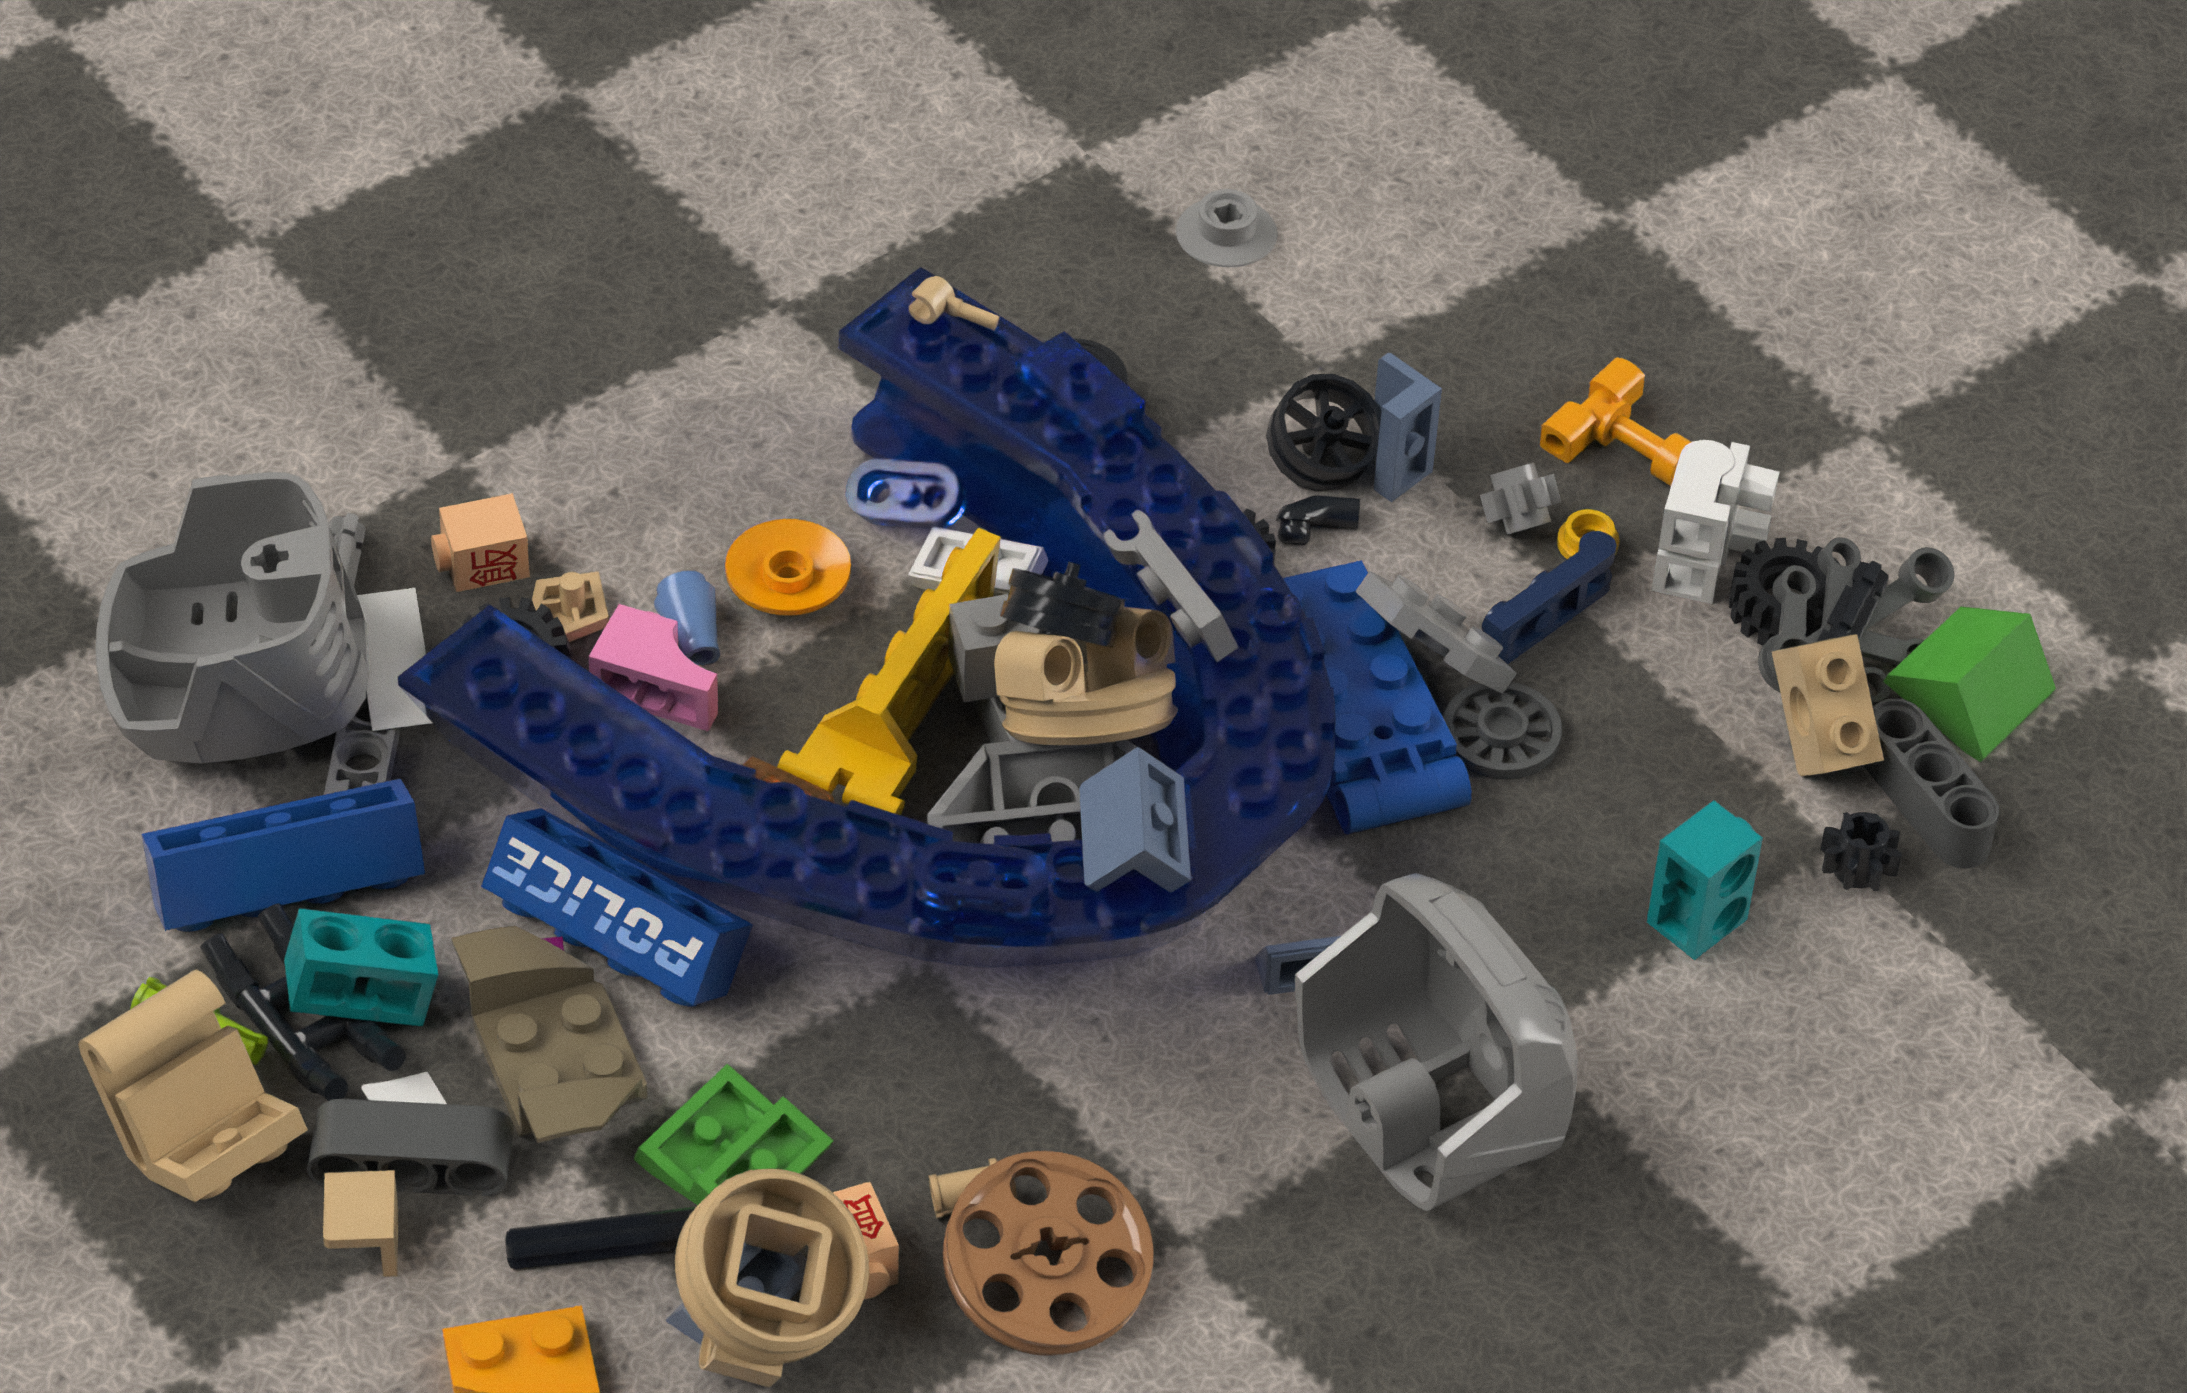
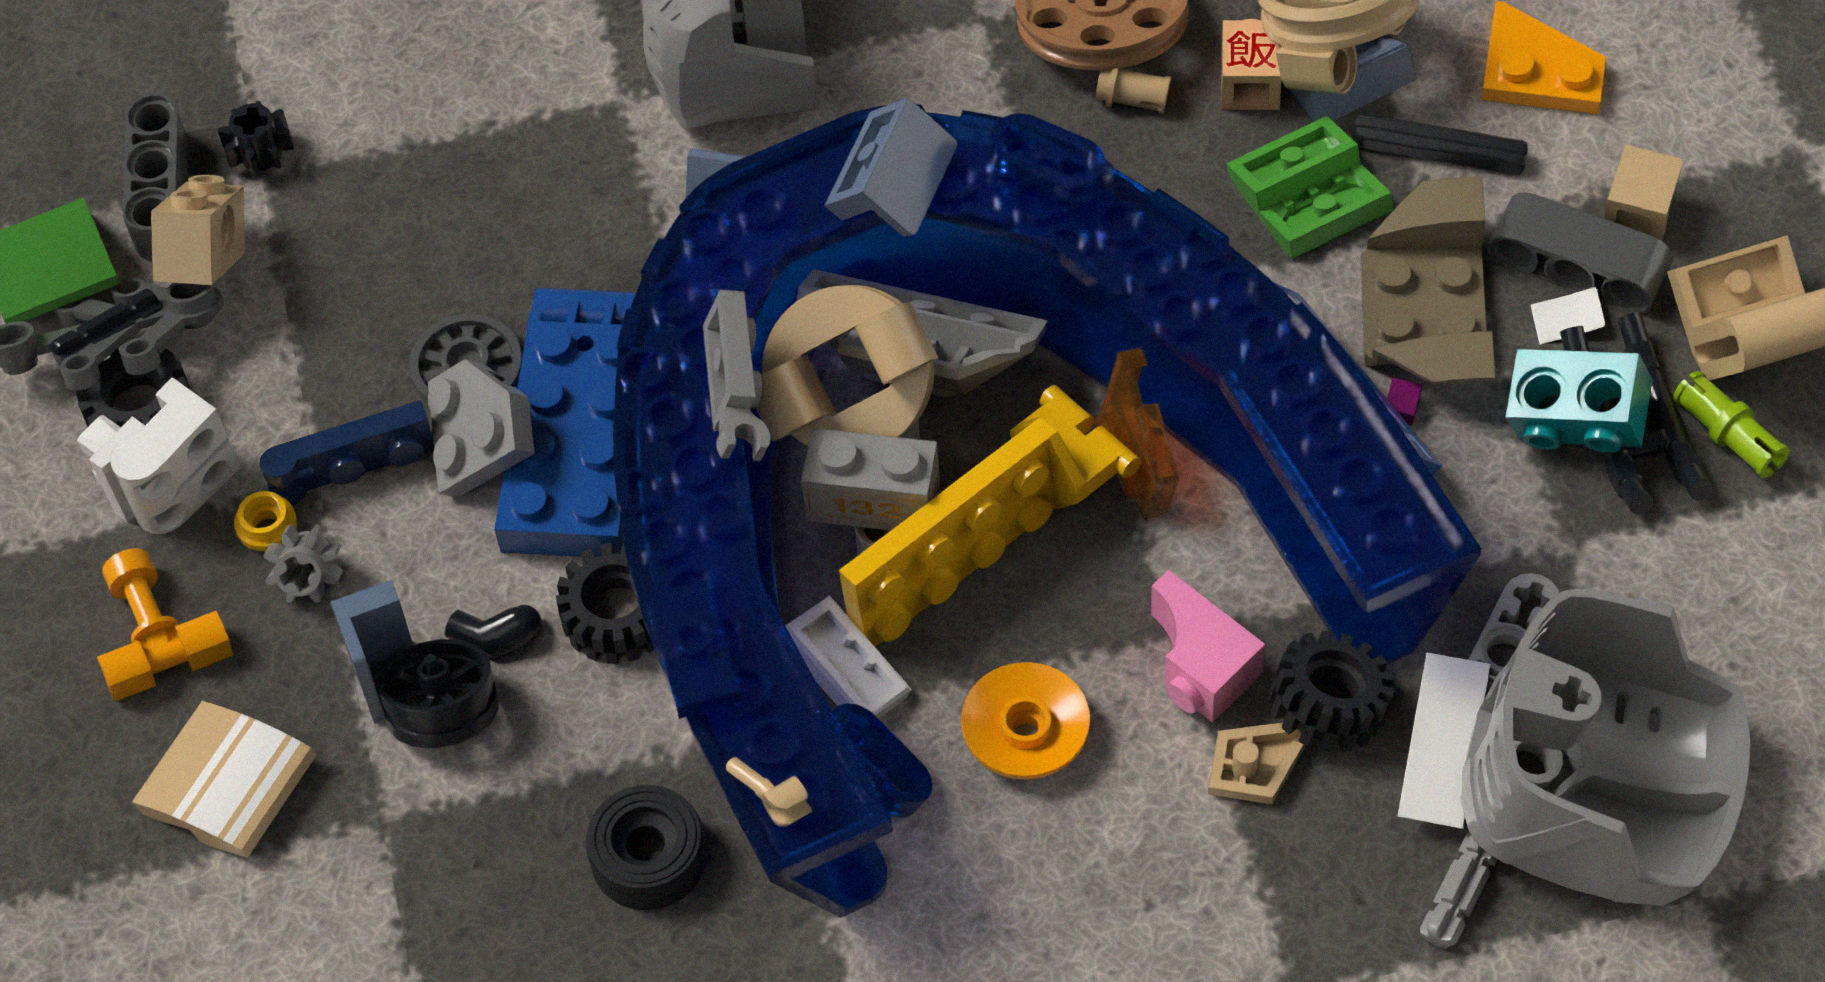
camera: 150 degrees left, 10 degrees up
blue brick [141,778,425,932] -> none
light nougat brick [431,493,530,592] -> none
medium blue cone [654,571,720,666] -> none
black wheel [1000,562,1125,647] -> none
teal brick [1646,800,1763,960] -> none
none -> tan slope [132,701,317,858]

